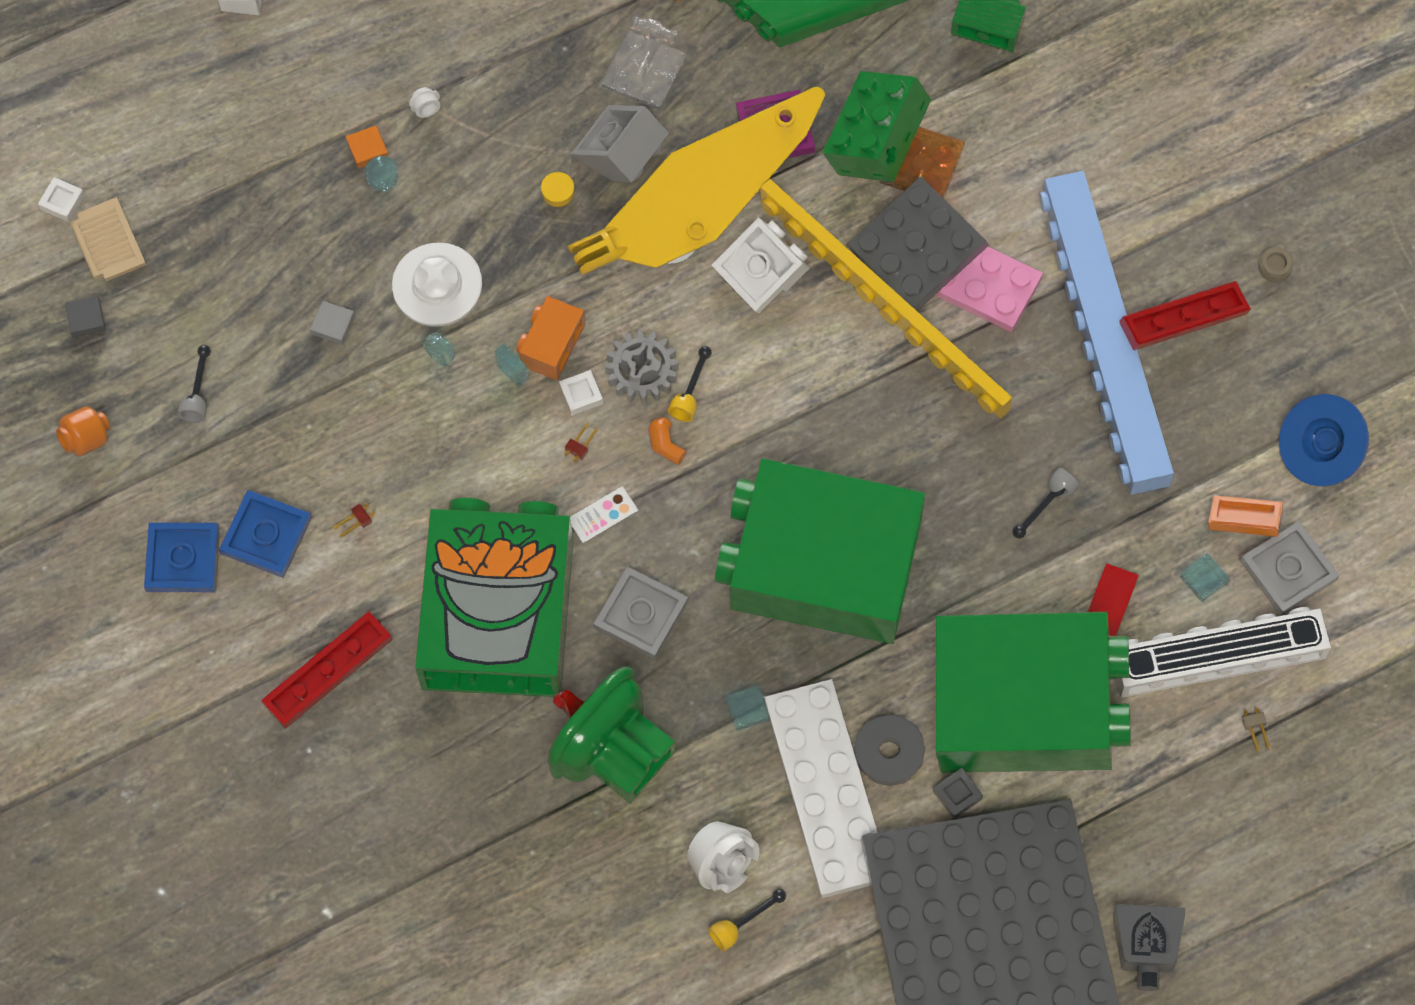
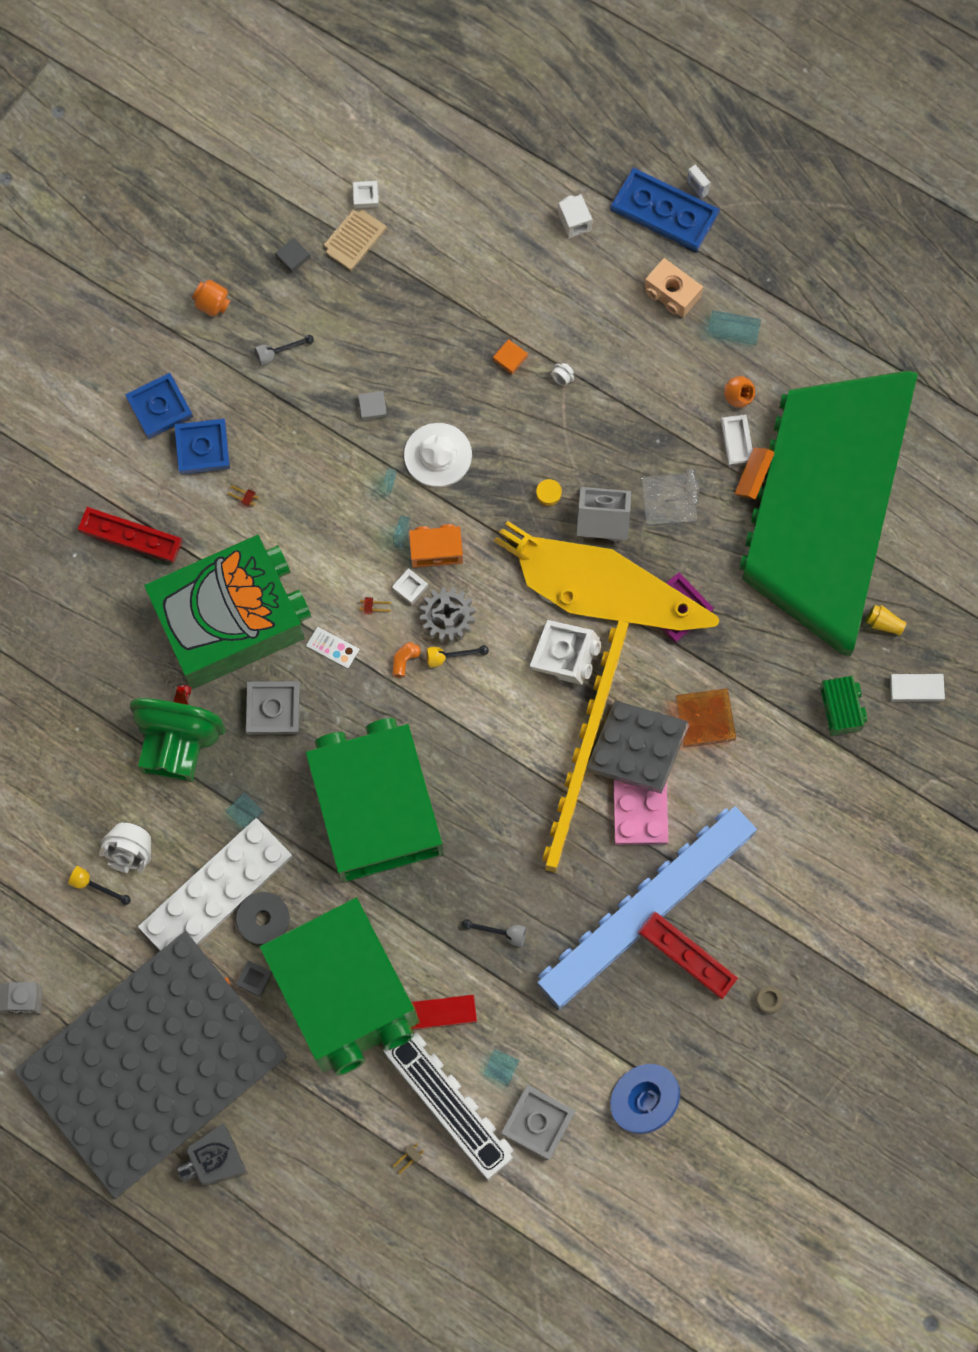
camera: 60 degrees right, 5 degrees up
clear light blue tile [365,156,399,191] -> none
green piece [822,71,931,182] -> none
orange tile [1208,495,1283,537] -> none

